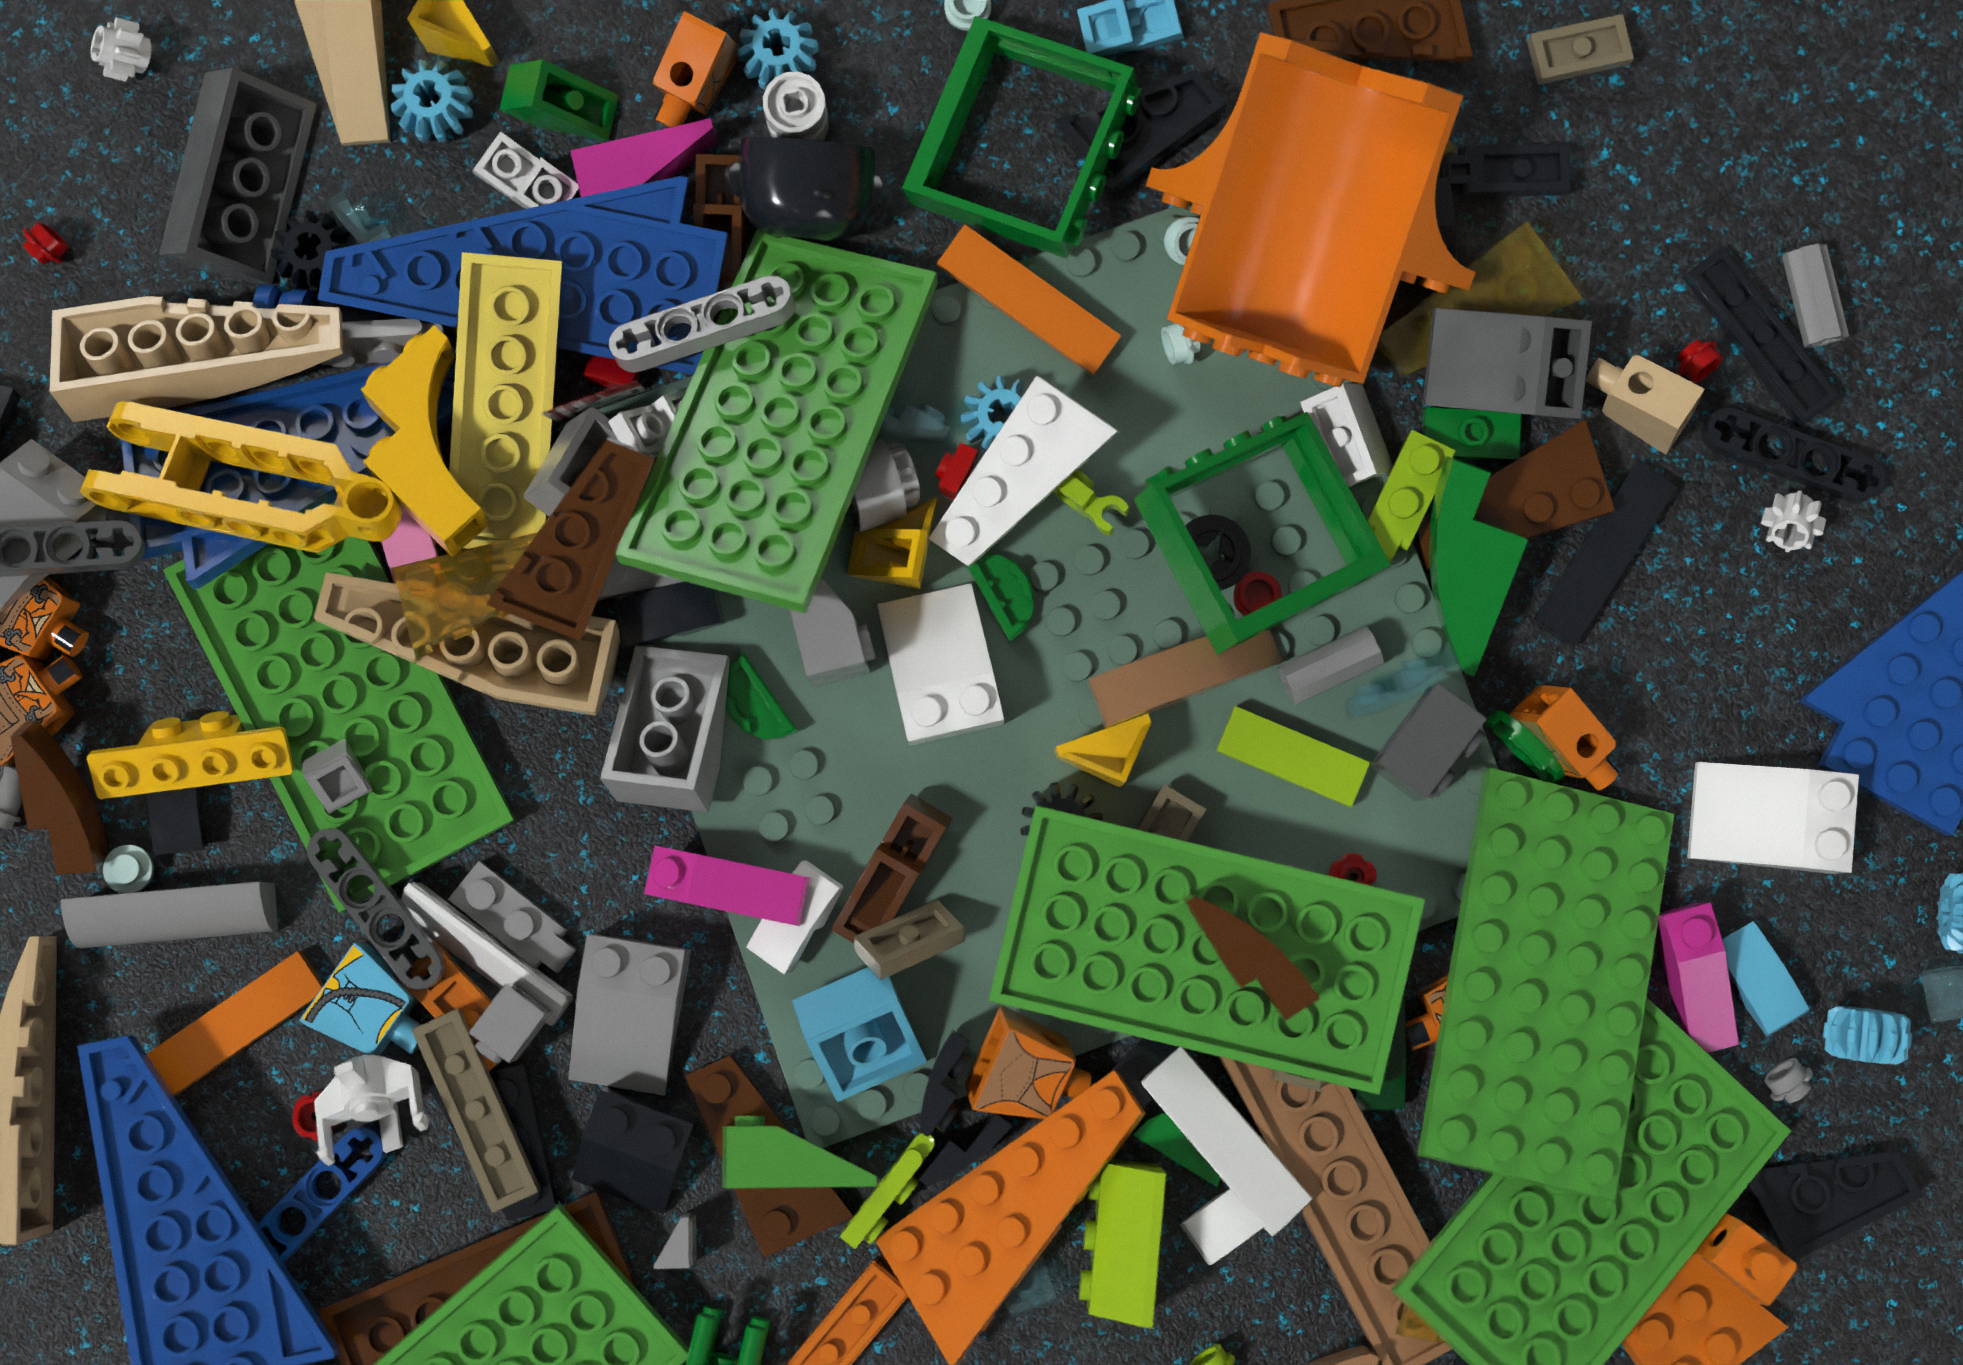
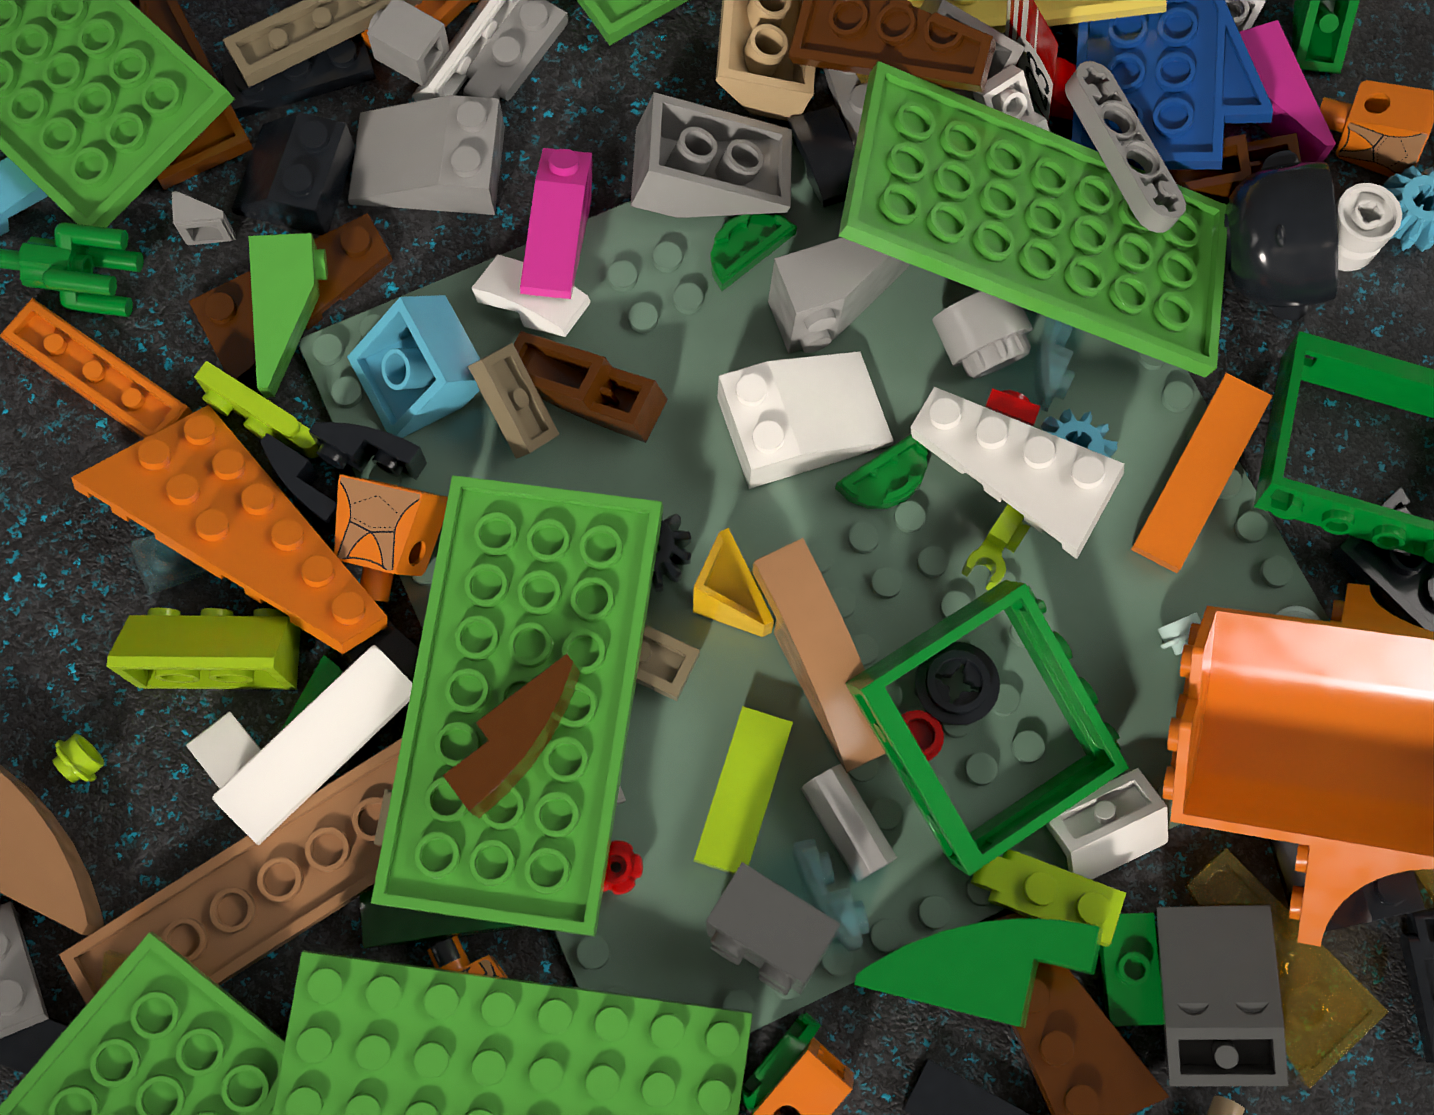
camera: 85 degrees right, 10 degrees down
yellow slope [847,496,938,589] -> none

